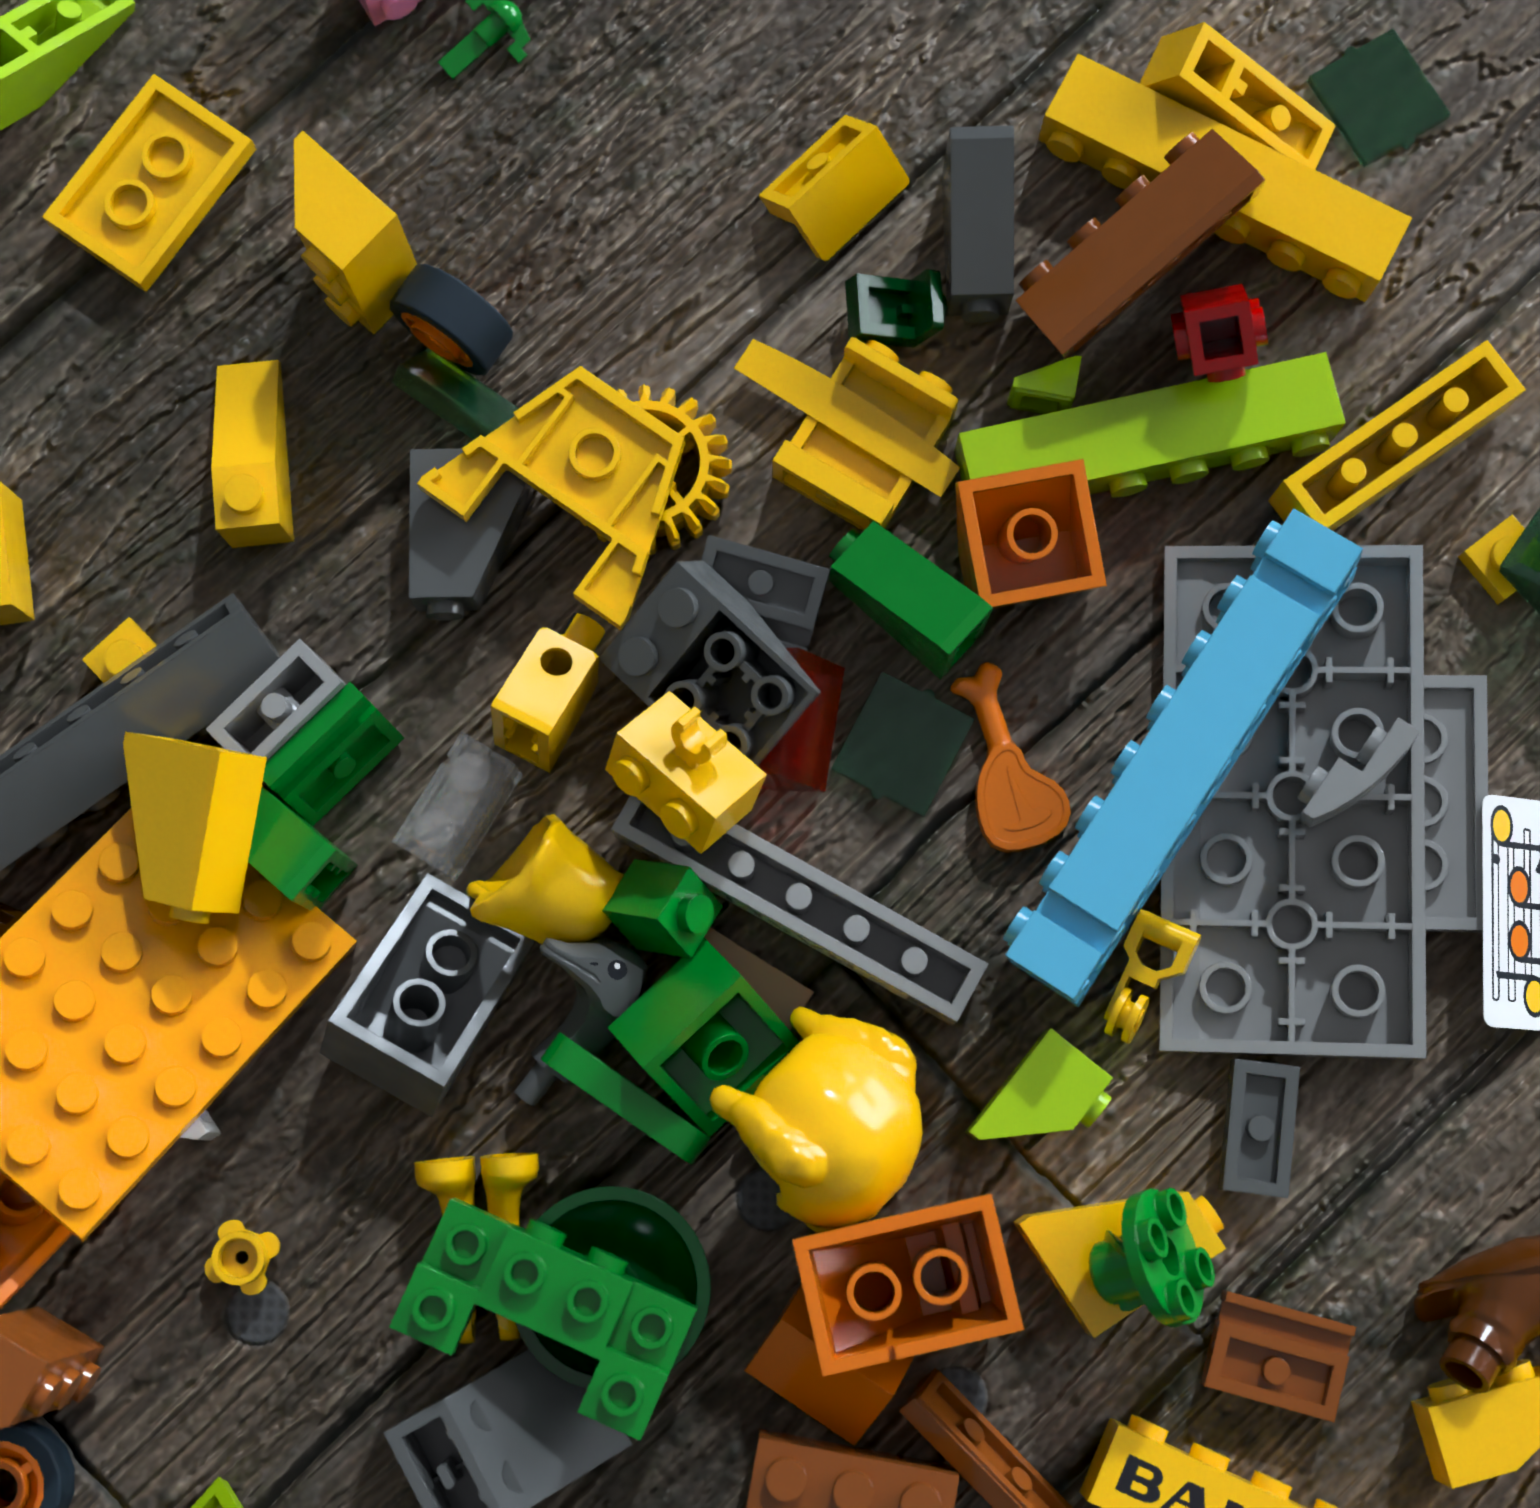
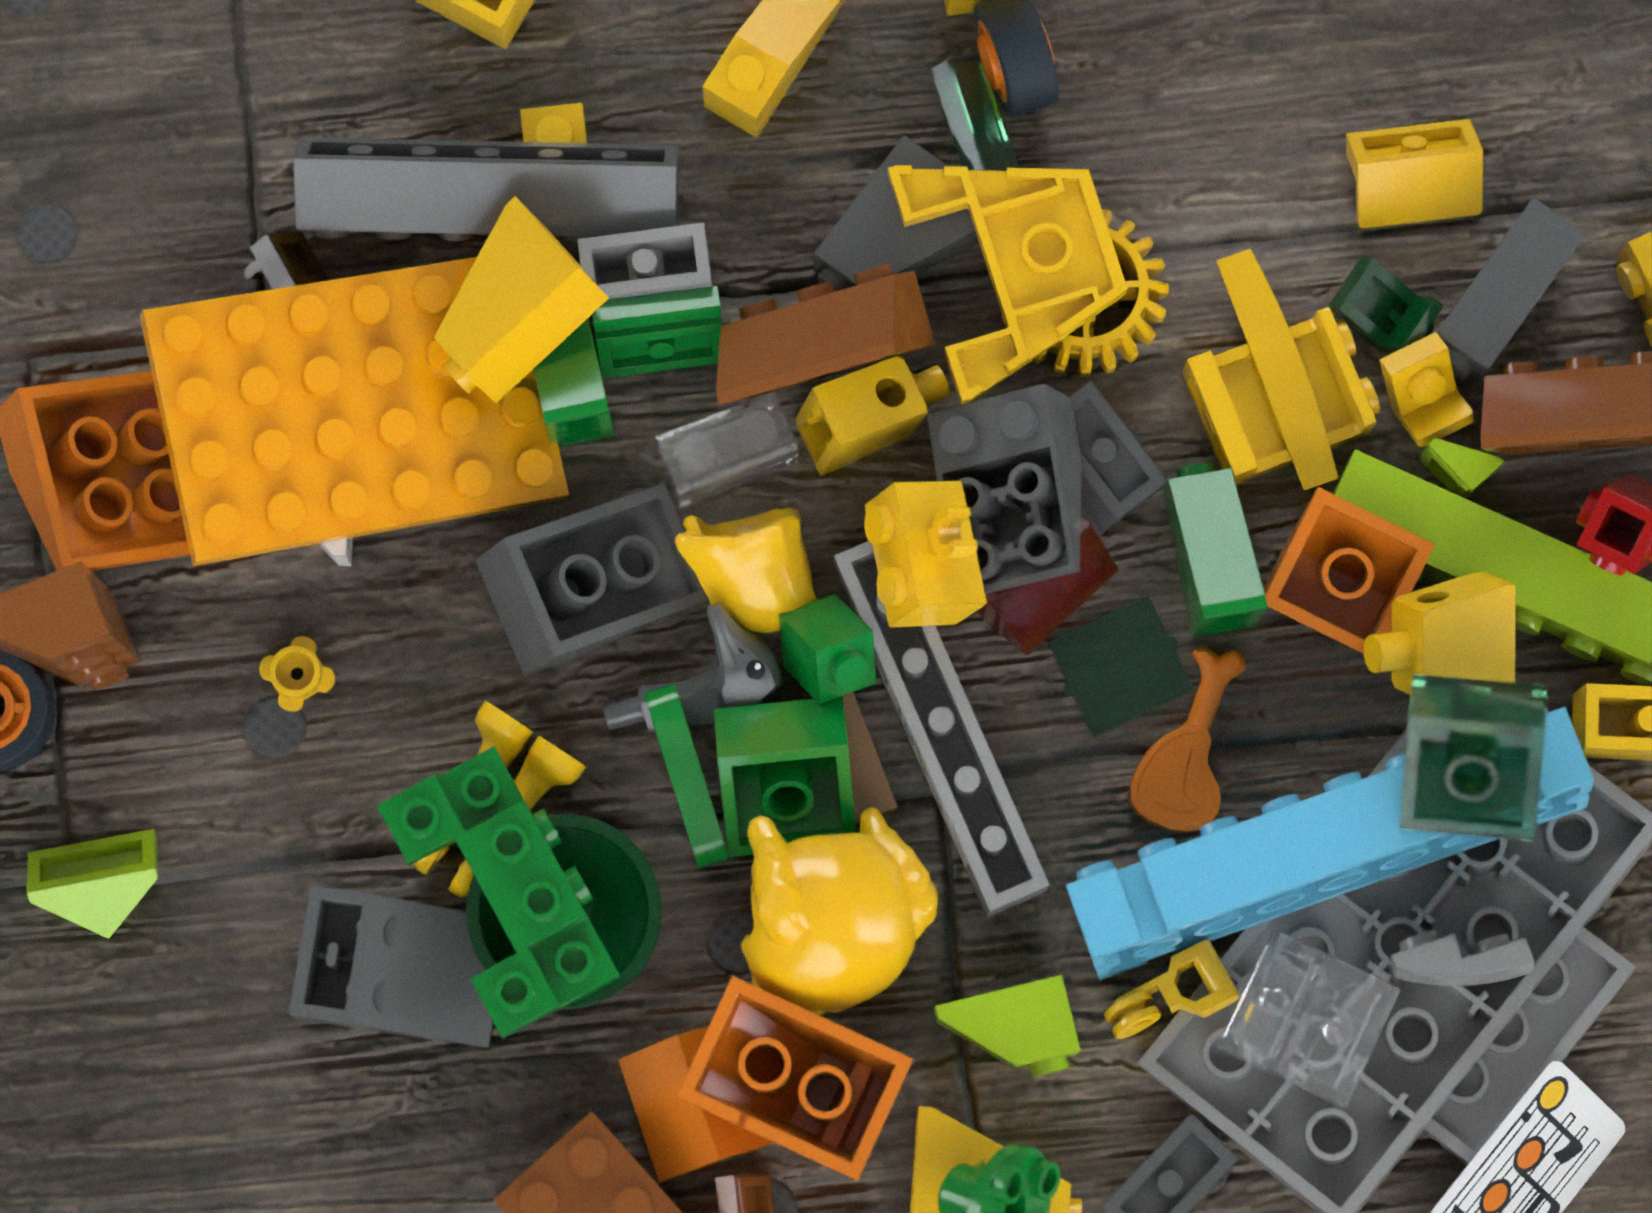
camera: 35 degrees right, 0 degrees up
none -> dark orange slope [716,263,936,405]
none -> clear slope [1217,931,1401,1108]
none -> yellow torso [1363,571,1516,705]
none -> yellow bracket [1379,332,1474,447]
none -> clear green slope [1399,674,1547,841]

